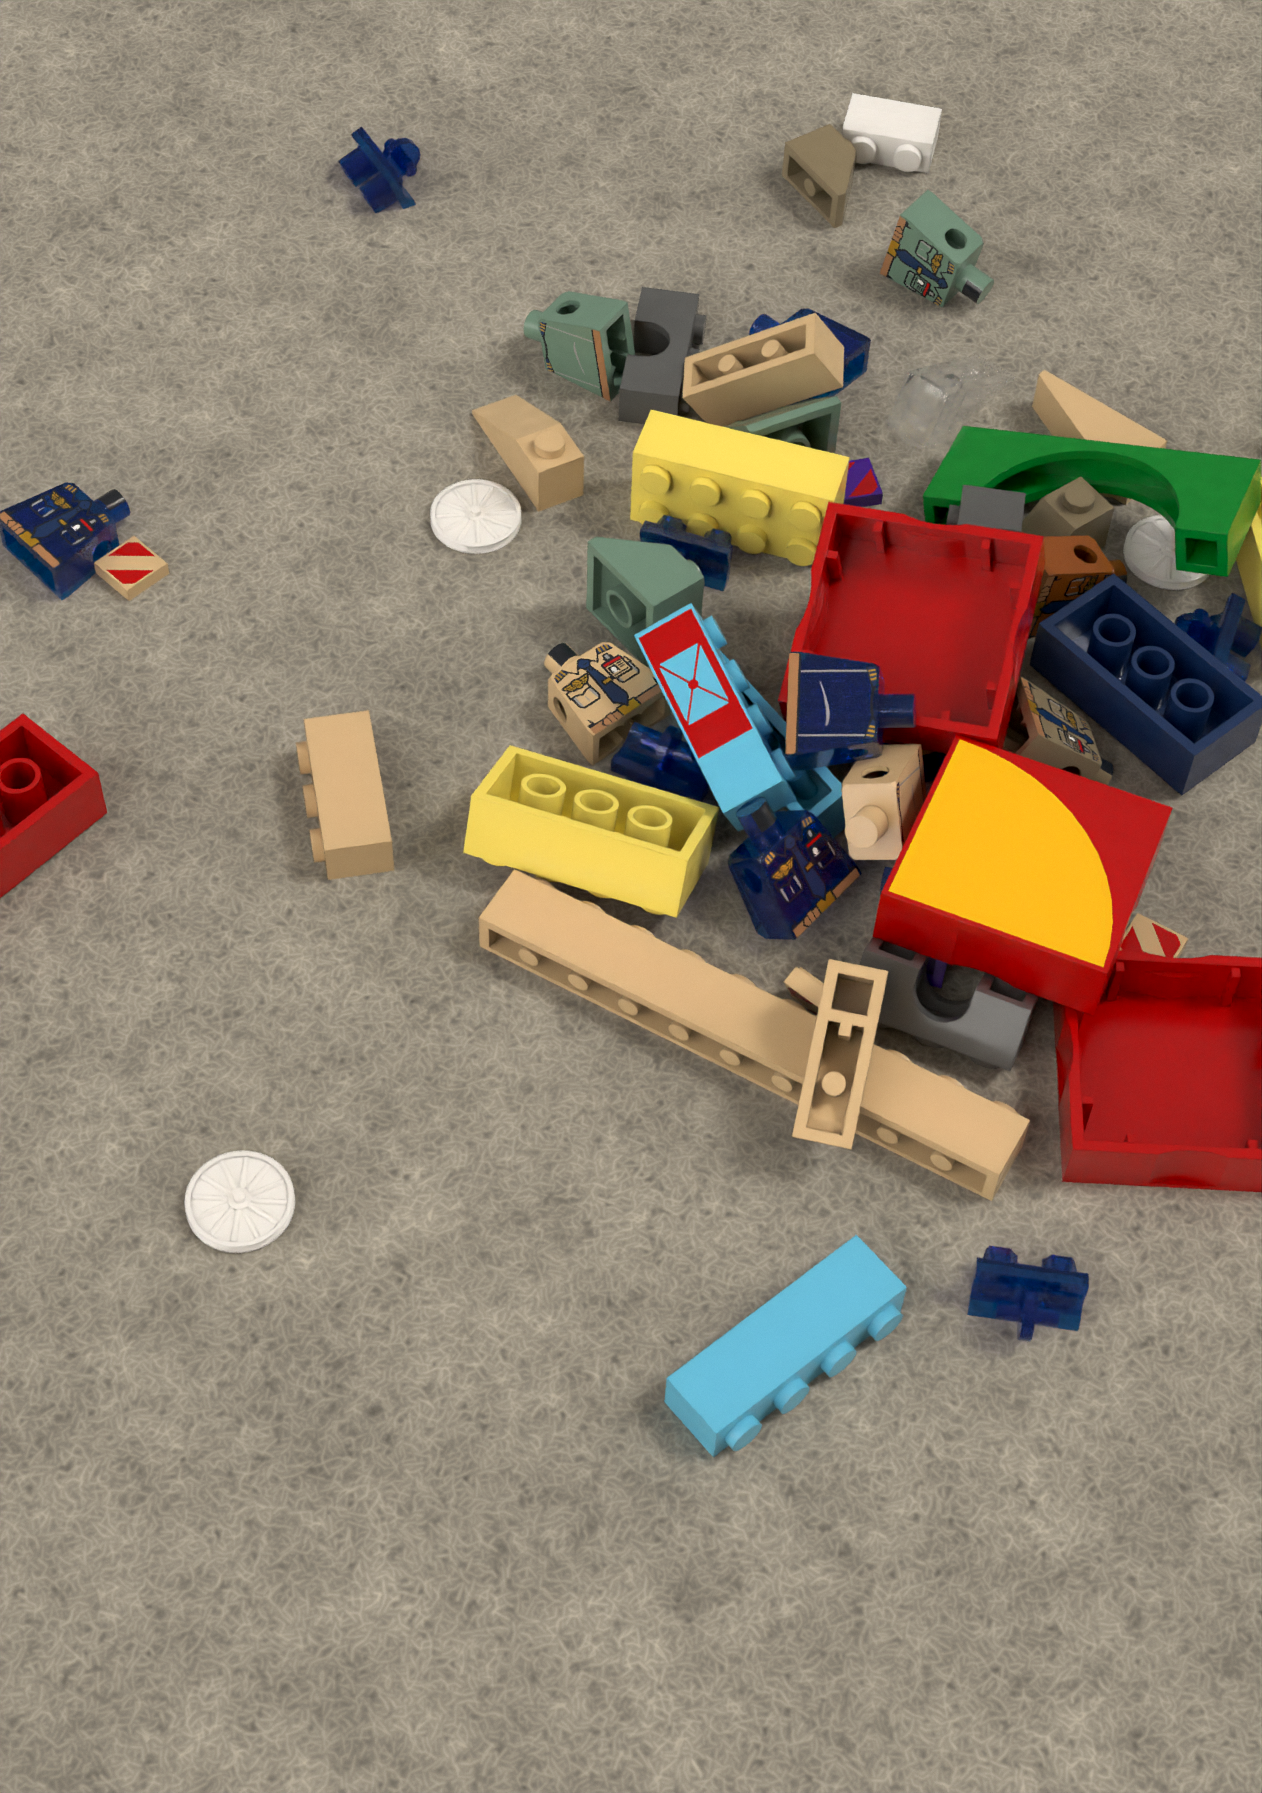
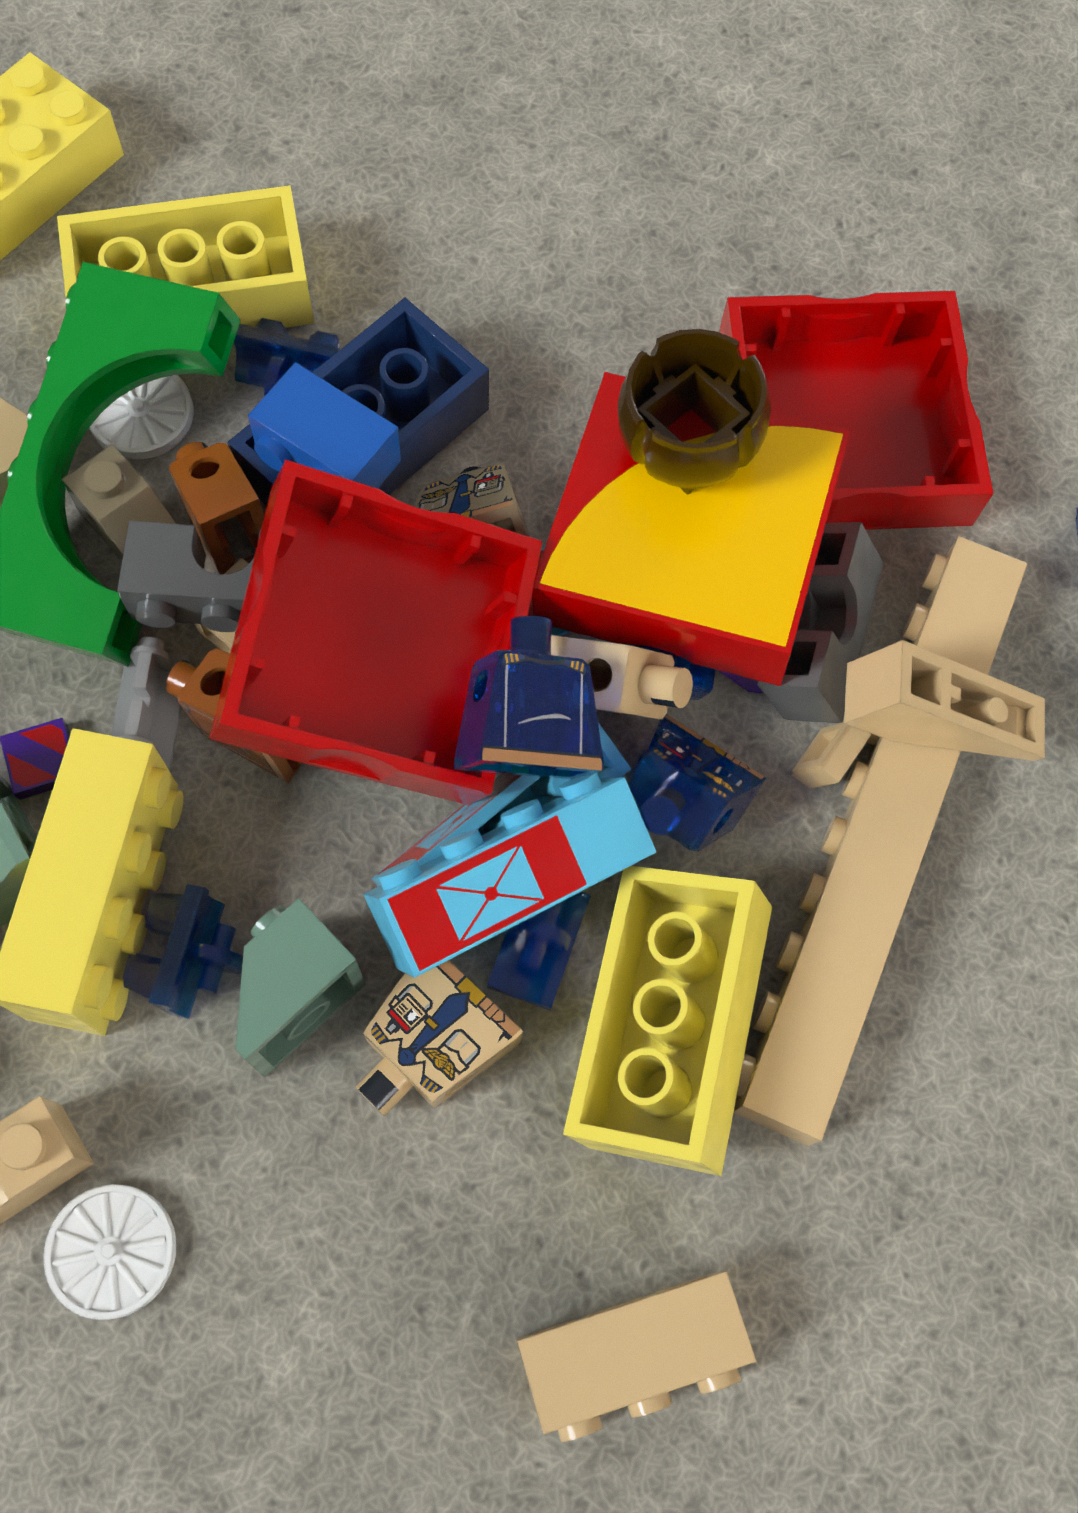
camera: 100 degrees left, 15 degrees up
none -> blue brick [248,362,401,489]
none -> dark brown piece [617,329,771,495]

